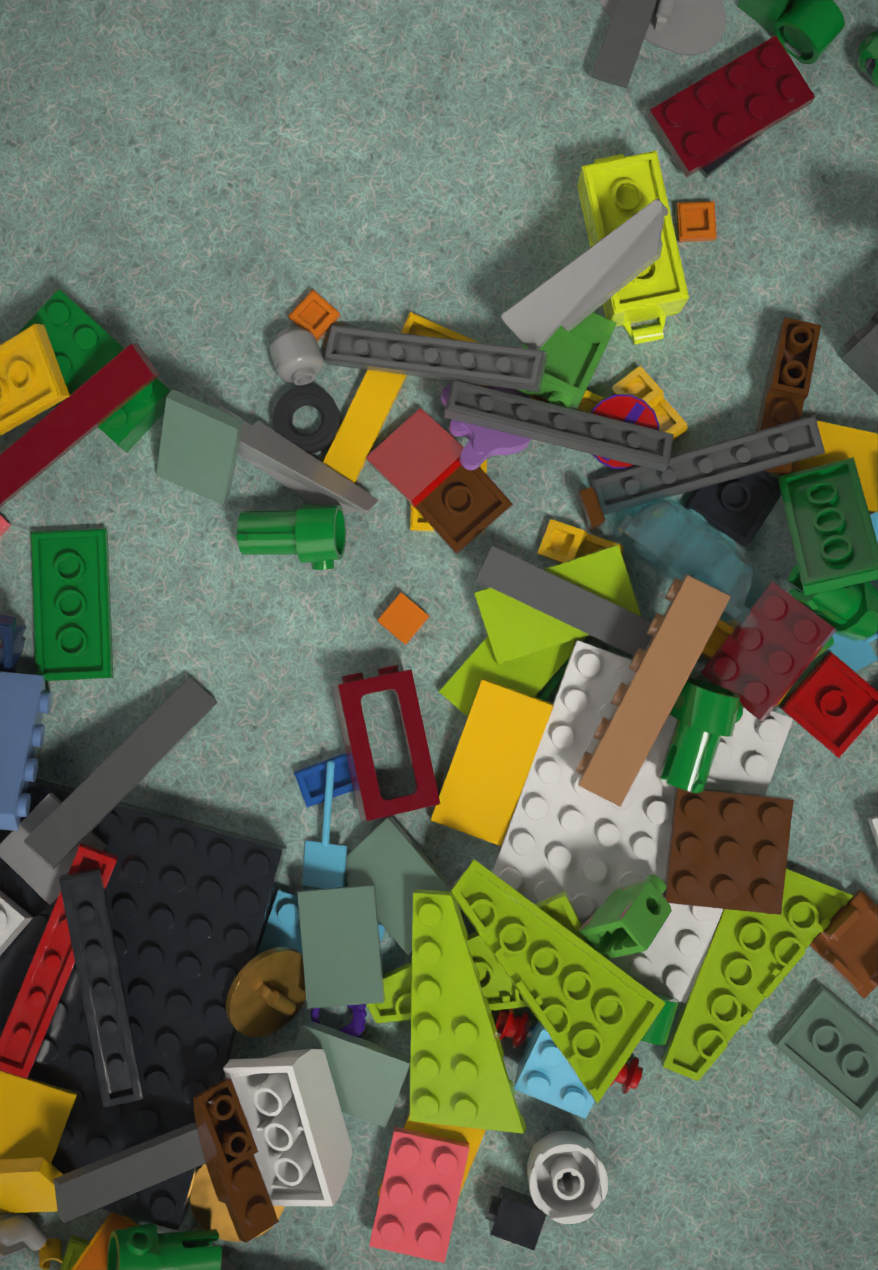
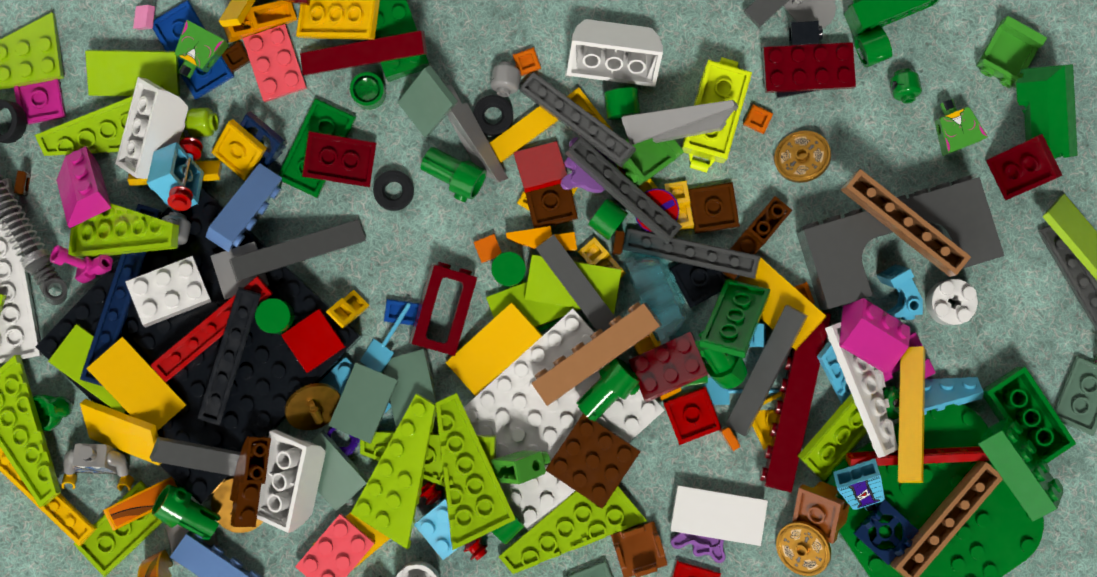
camera: 20 degrees right, 0 degrees up
none -> green piece [255,298,294,334]
none -> red tile [281,309,346,373]
none -> dark red plate [302,131,376,187]
none -> yellow slope [326,290,370,328]
none -> green piece [350,72,386,110]
none -> black tyre [373,170,414,211]
none -> green piece [491,252,526,287]
none -> light orange slope [506,226,577,252]
none -> white windscreen [566,19,663,87]
none -> green piece [588,198,628,240]
none -> green piece [604,87,641,120]
none -> reddish brown tile [688,182,740,234]
none -> pearl gold shield [774,131,831,183]
none -> black brick [788,21,823,46]

